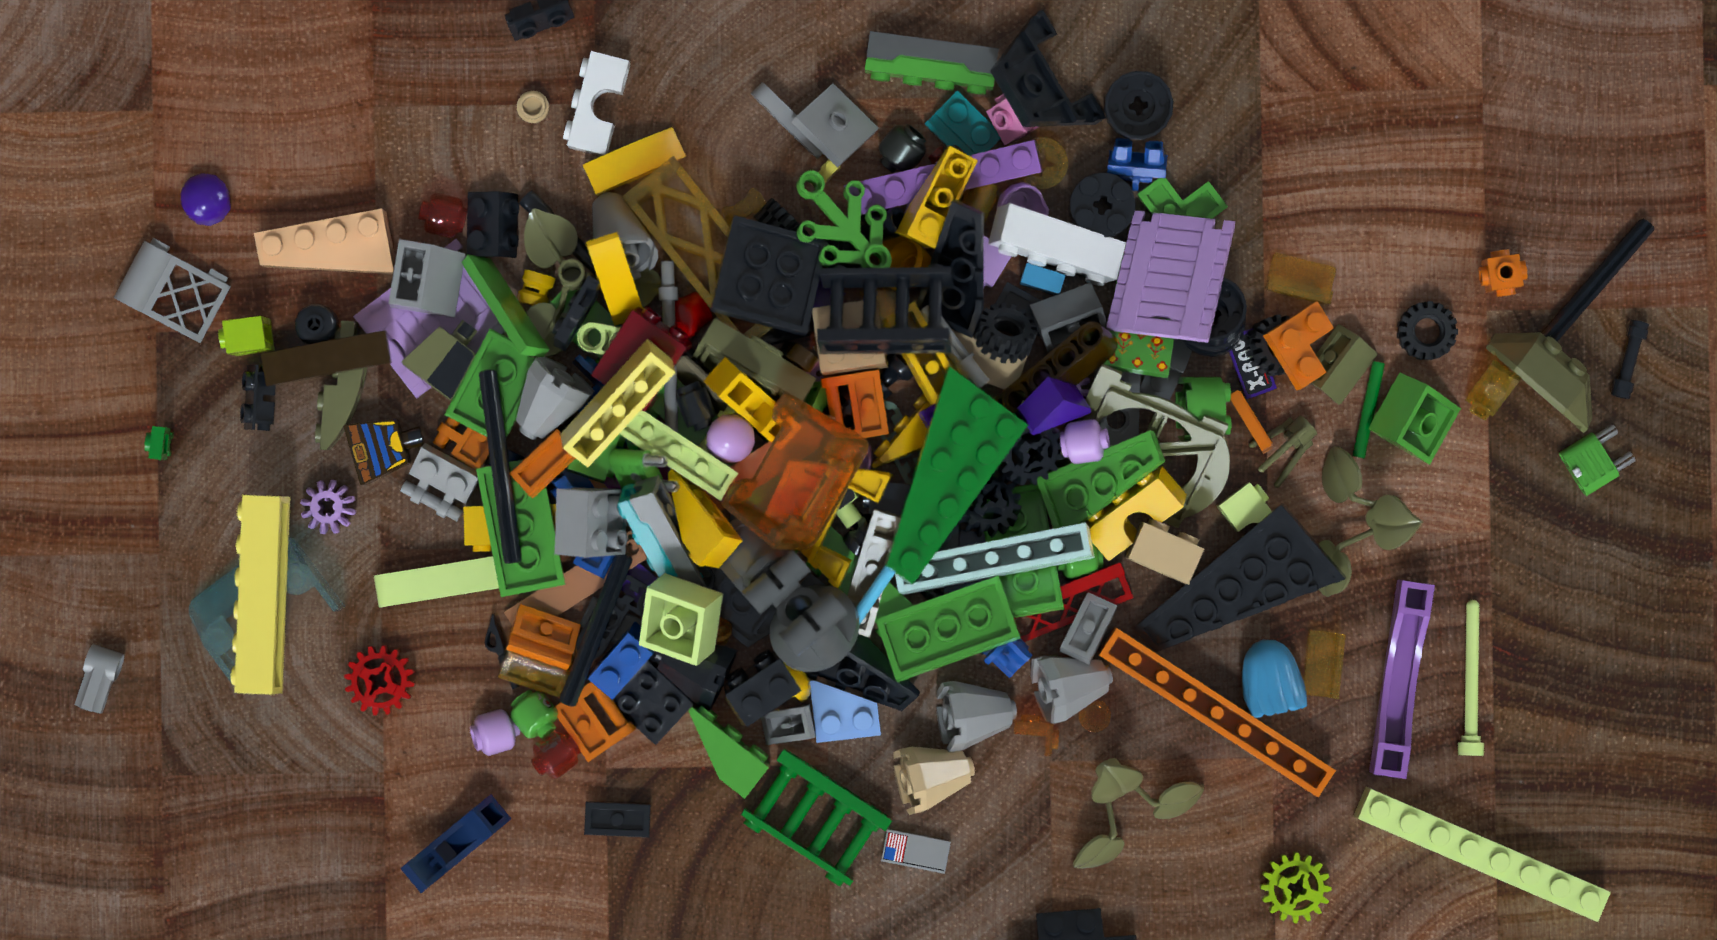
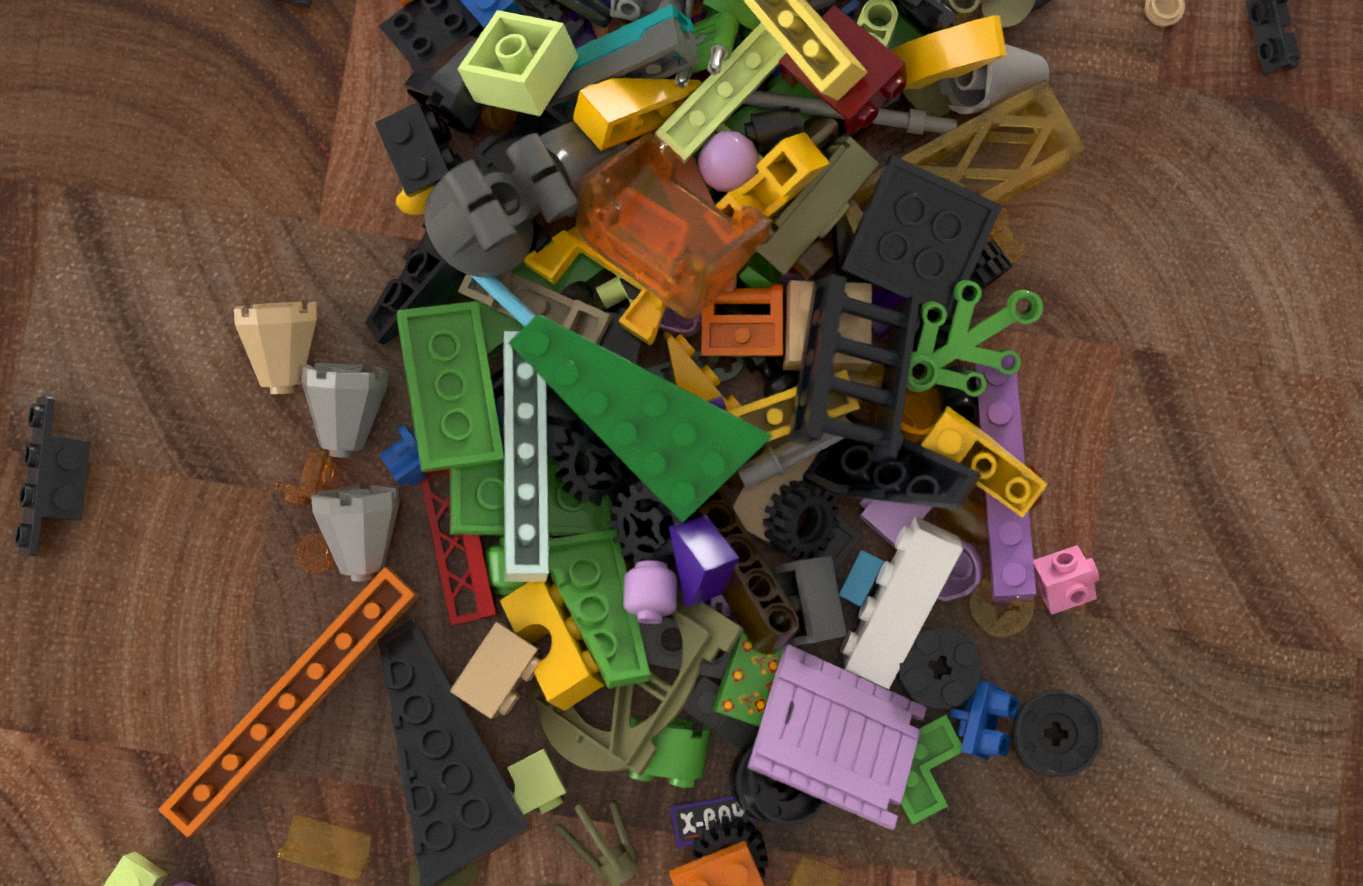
camera: 100 degrees right, 5 degrees down
white arch [563,51,631,156] -> none
yellow slope [583,127,686,196] -> none
red piece [661,292,712,340] -> none
bright green slope [689,704,770,799] -> none
green fence [741,748,893,887] -> none
light grey beam [751,82,823,159] -> none
light grey slope [761,704,816,745] -> none
light grey plate [791,83,879,168] -> none
light yellow tile [810,160,841,187] -> none
light blue wing [810,680,881,743] -> none
piece [865,31,999,95] -> none
pearl dark grey head [878,124,926,173] -> none
light grey tile [881,829,951,874] -> none
teal plate [924,90,1001,156] -> none
black wing [990,9,1106,127] -> none
light grey plate [1060,592,1117,665] -> none
olive plant [1073,758,1205,869] -> none
orange tile [1230,390,1273,454] -> none
dark azure hair [1242,639,1307,718] -> none
lime gear [1260,852,1332,924] -> none

